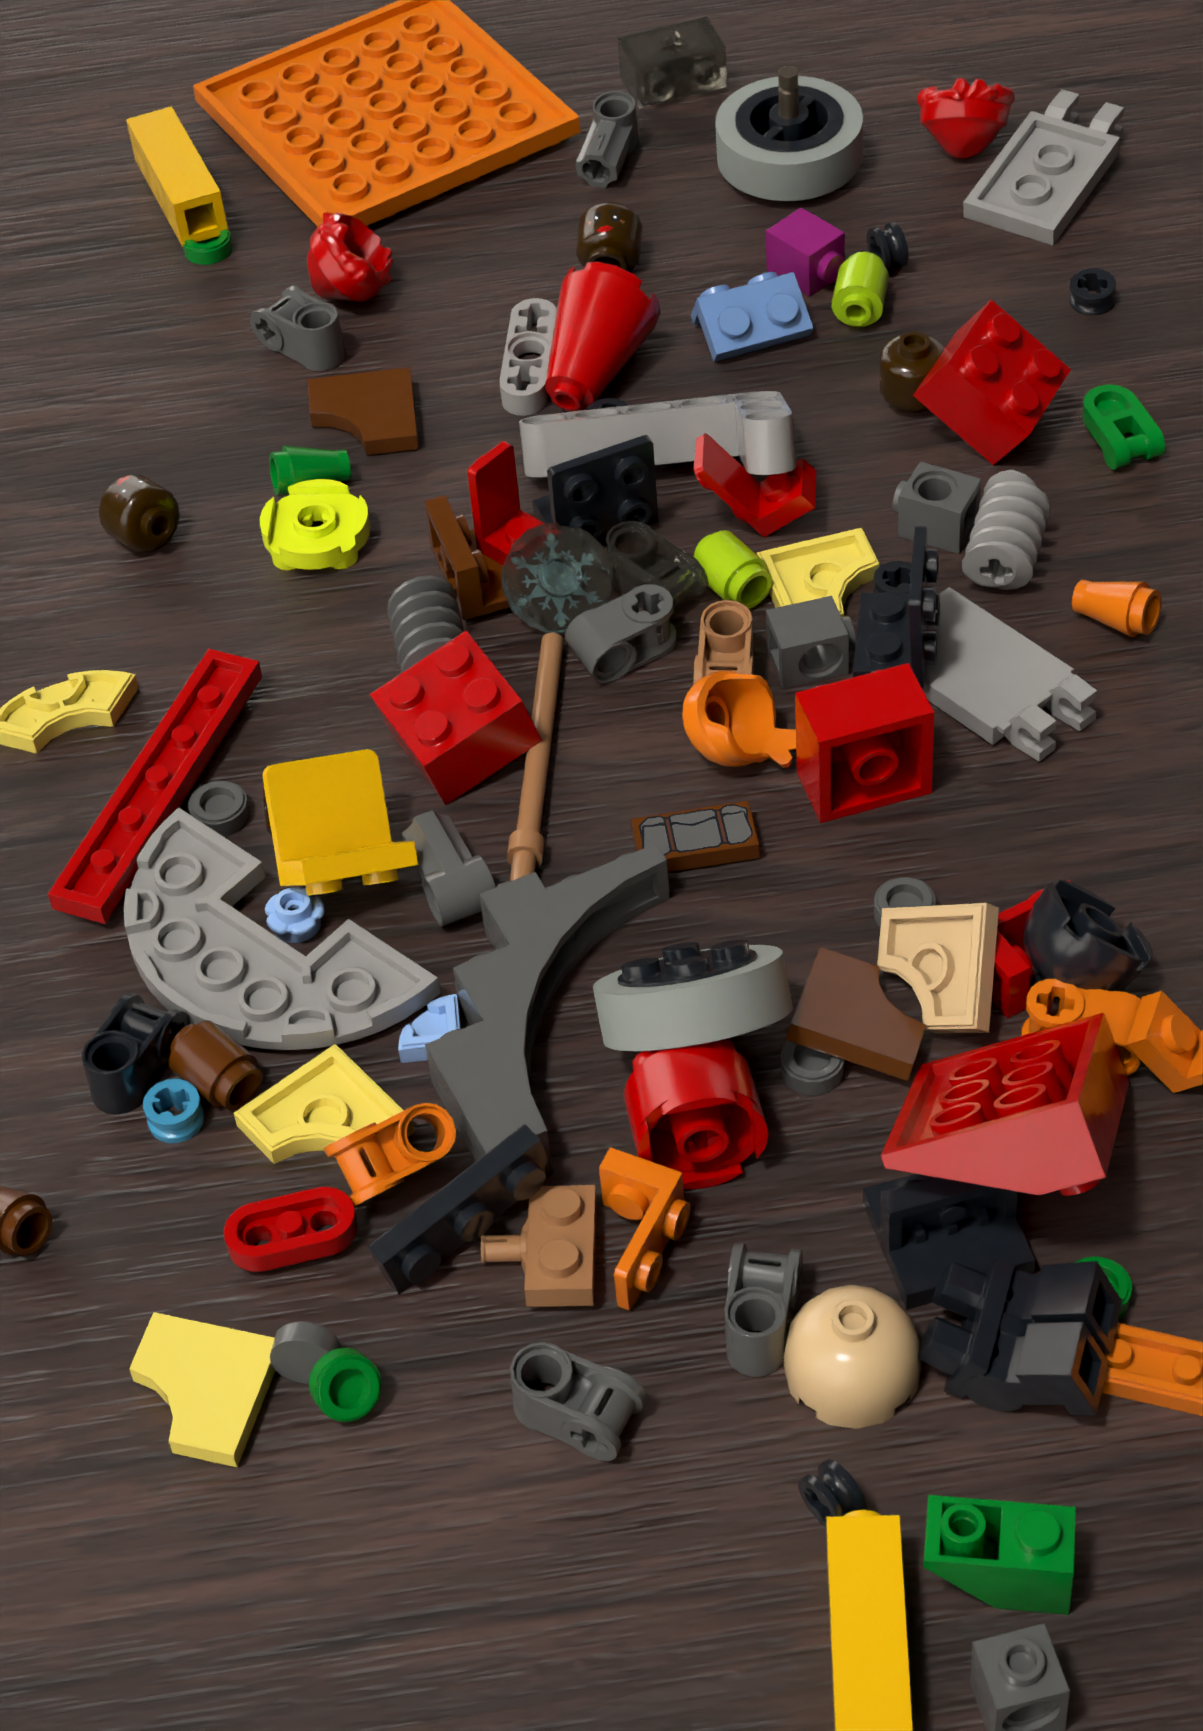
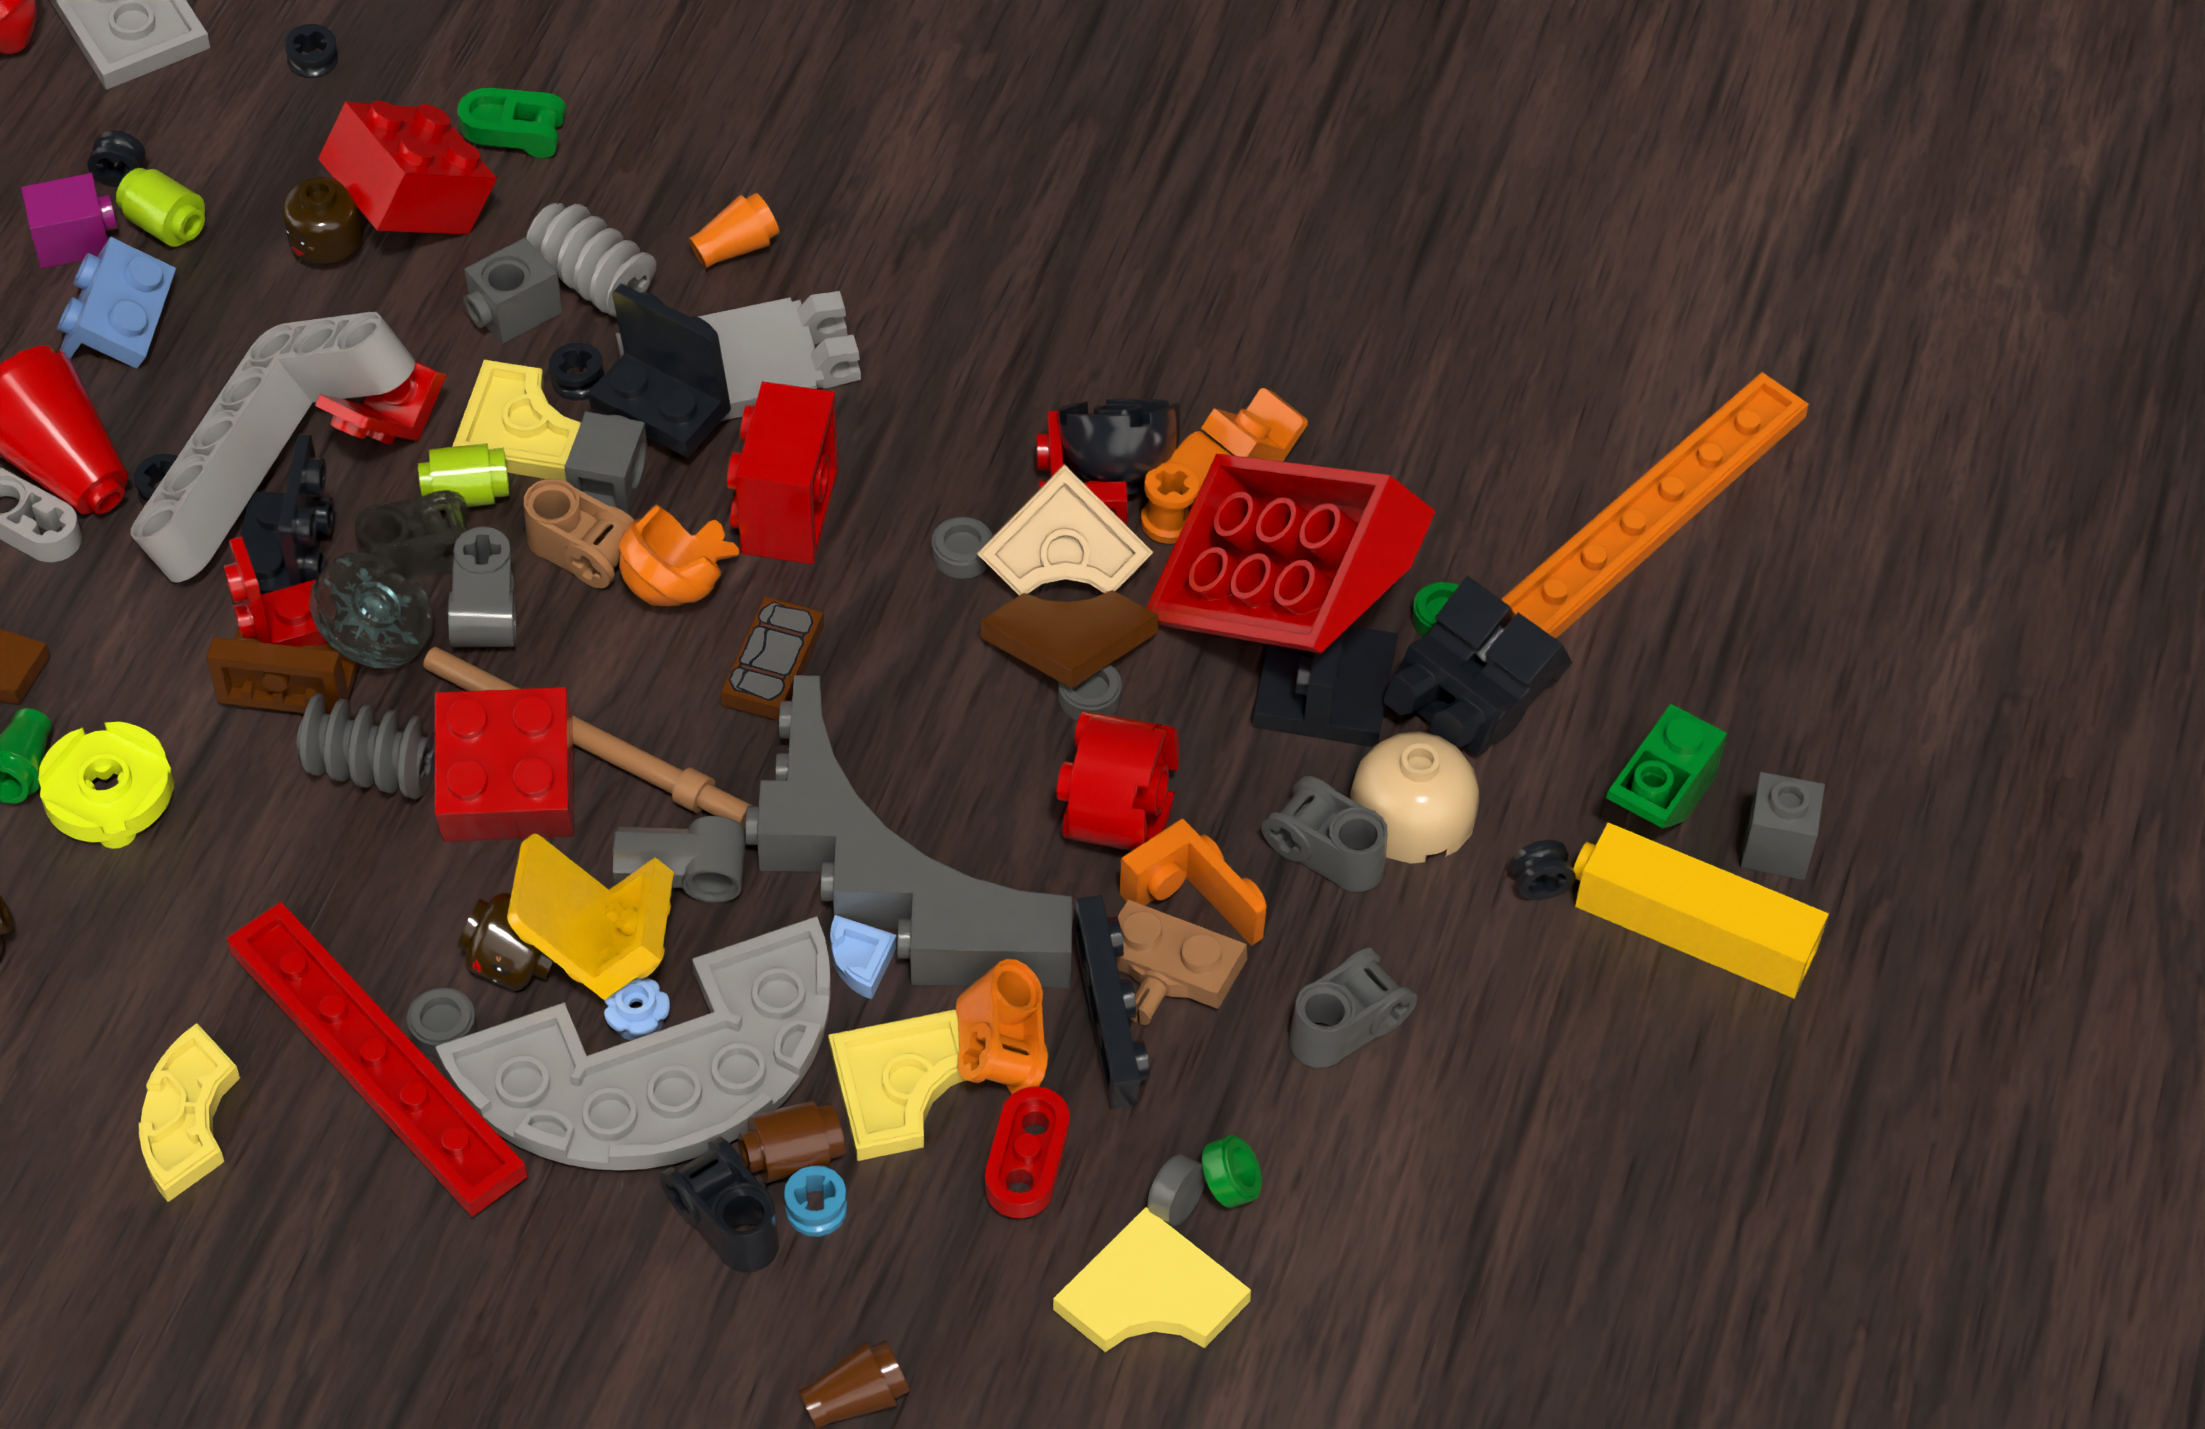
camera: 70 degrees left, 5 degrees up
light grey wheel [593,940,793,1051] -> none

